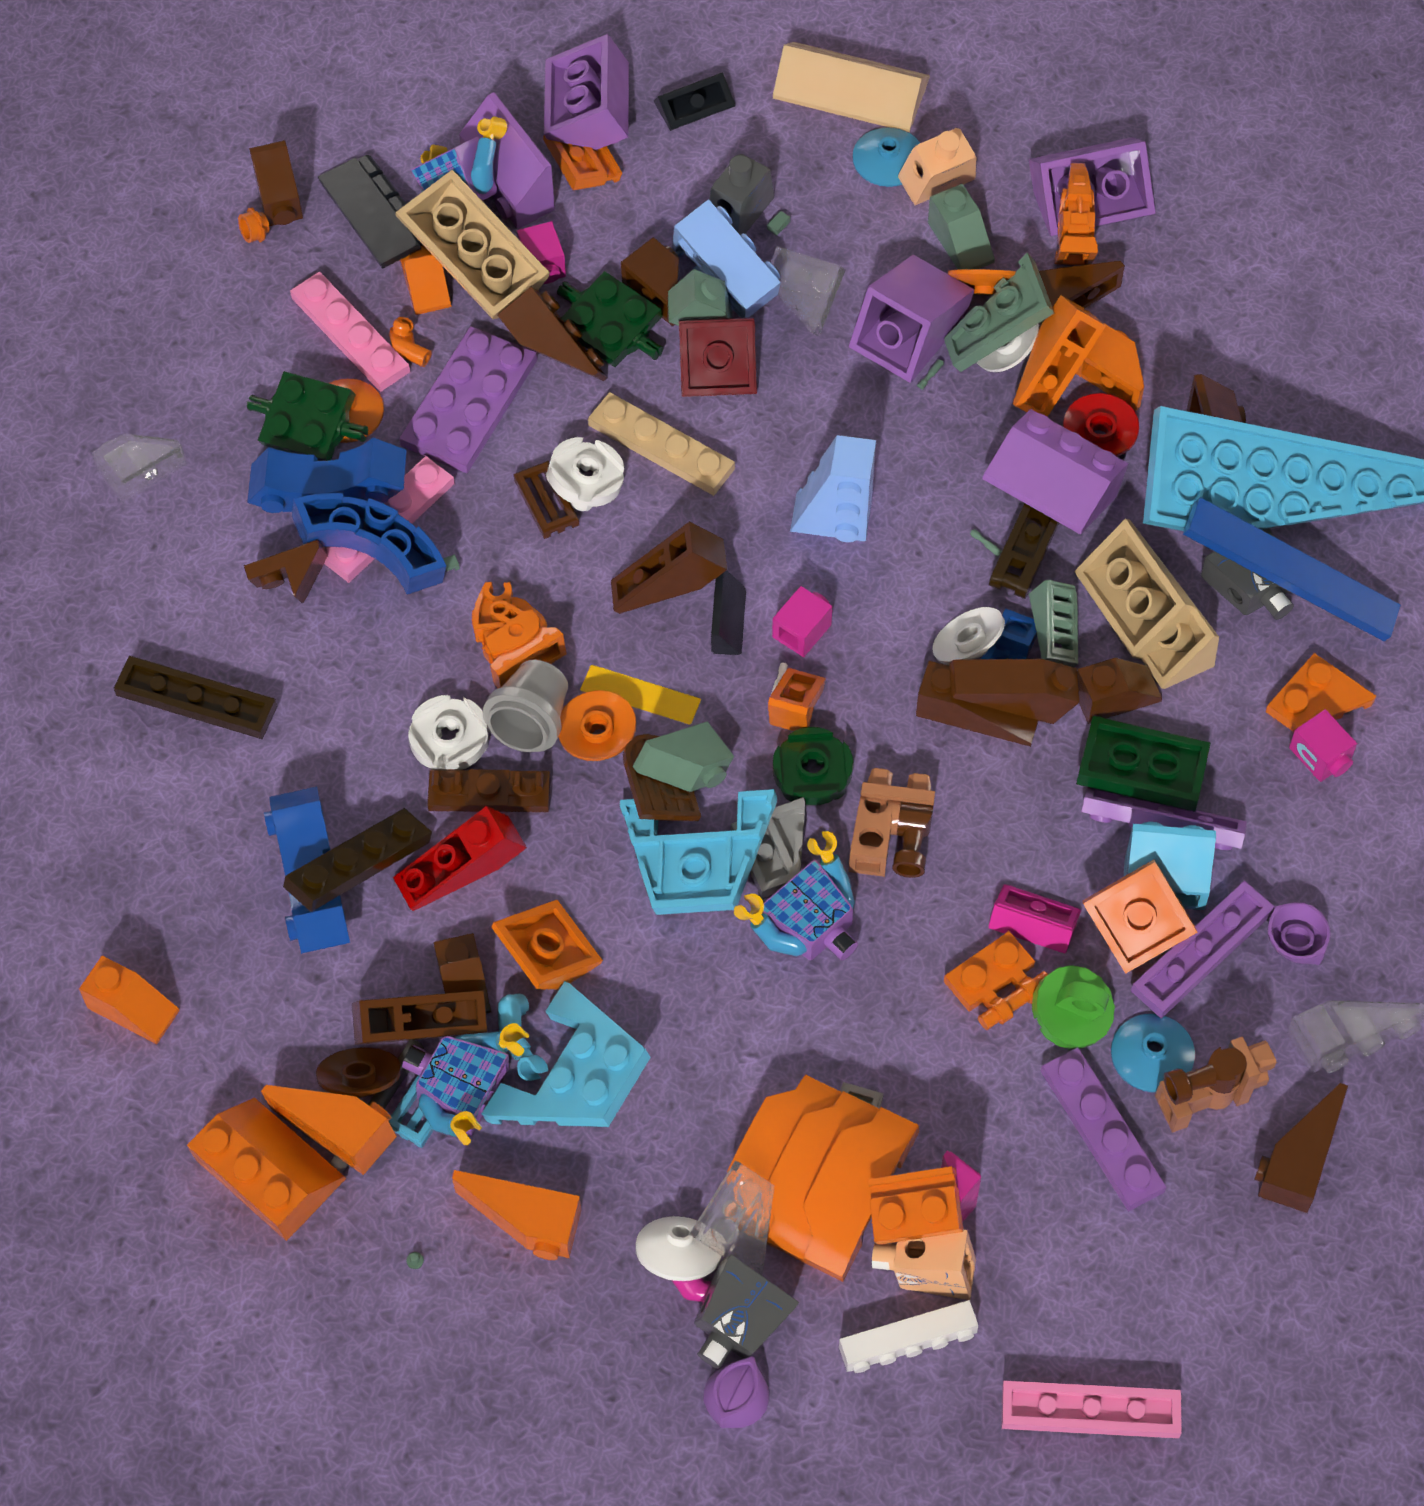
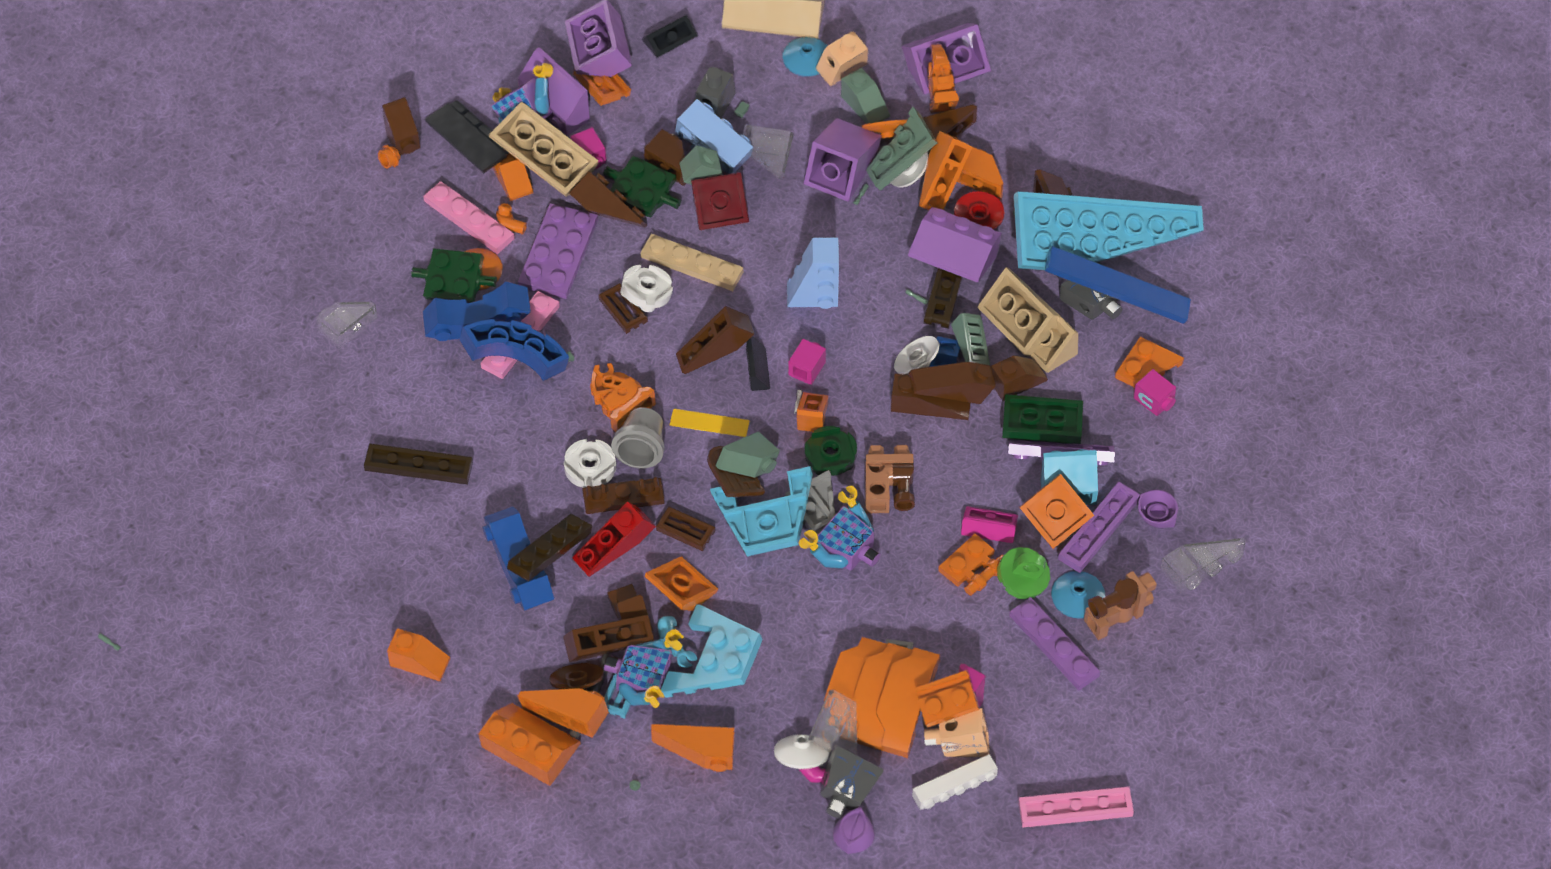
camera: 10 degrees left, 5 degrees down
reddish brown slope [244,540,328,603] -> none
orange dish [558,690,636,761] -> none
reddish brown slope [1254,1083,1348,1213] -> none
none -> reddish brown tile [656,506,715,551]

